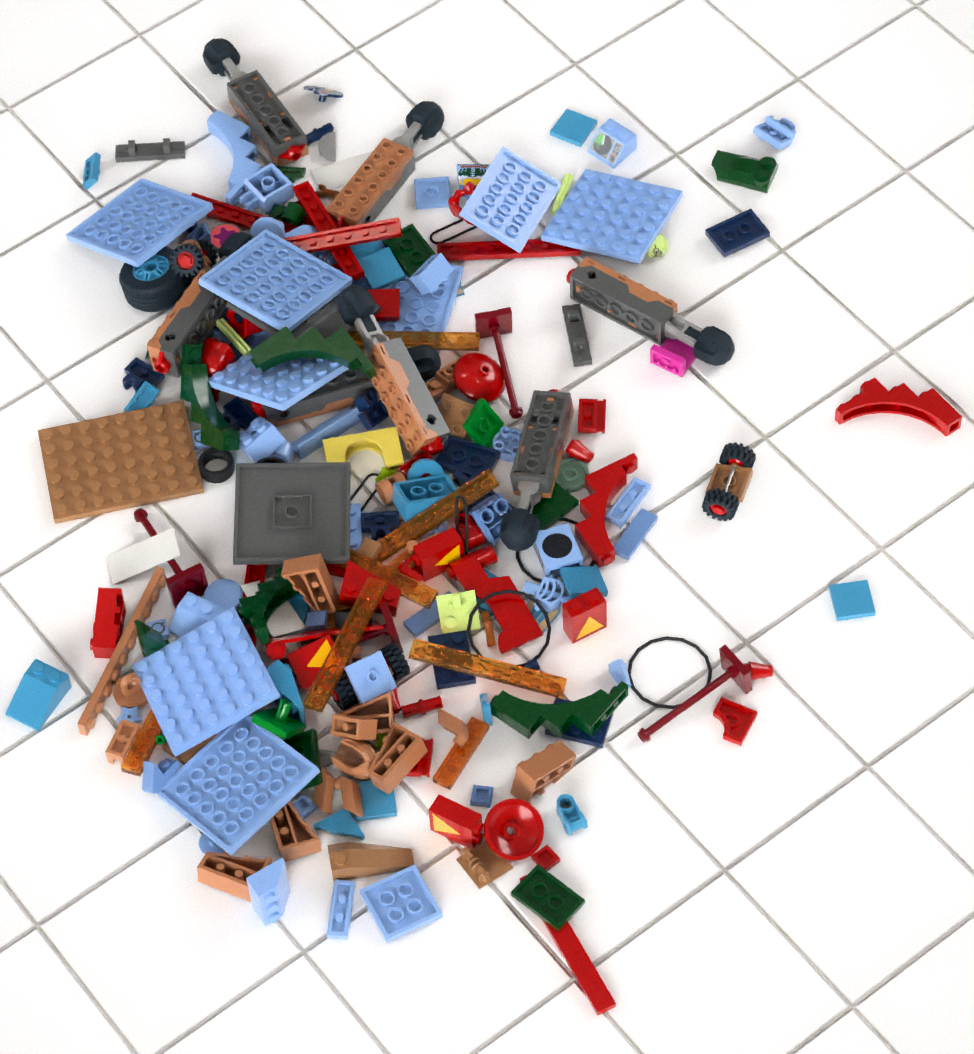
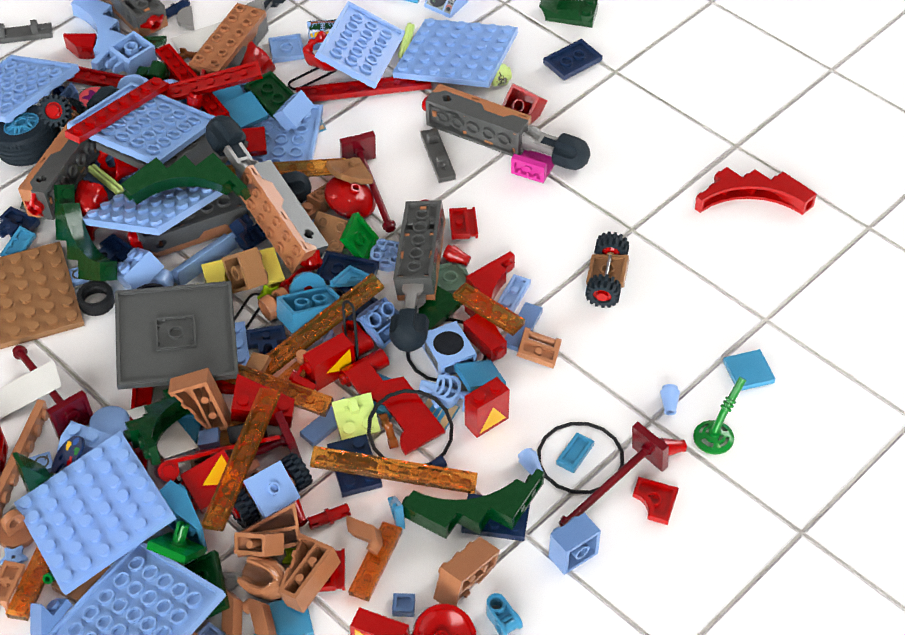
camera: 10 degrees left, 5 degrees down
none -> dark blue piece [52,436,85,474]
none -> red slope [63,33,97,59]
none -> red plate [65,77,169,144]
none -> red cone [187,91,204,110]
none -> medium nougat brick [221,247,269,294]
none -> red piece [240,41,276,75]
none -> medium nougat plate [326,157,373,184]
none -> dark azure tile [330,265,379,287]
none -> clear orange plate [453,282,525,336]
none -> red slope [502,83,548,124]
none -> nougat plate [516,327,562,369]
none -> medium blue brick [549,513,601,575]
none -> dark azure tile [556,432,595,473]
none -> light blue cone [660,384,680,415]
none -> green dish [693,376,747,455]

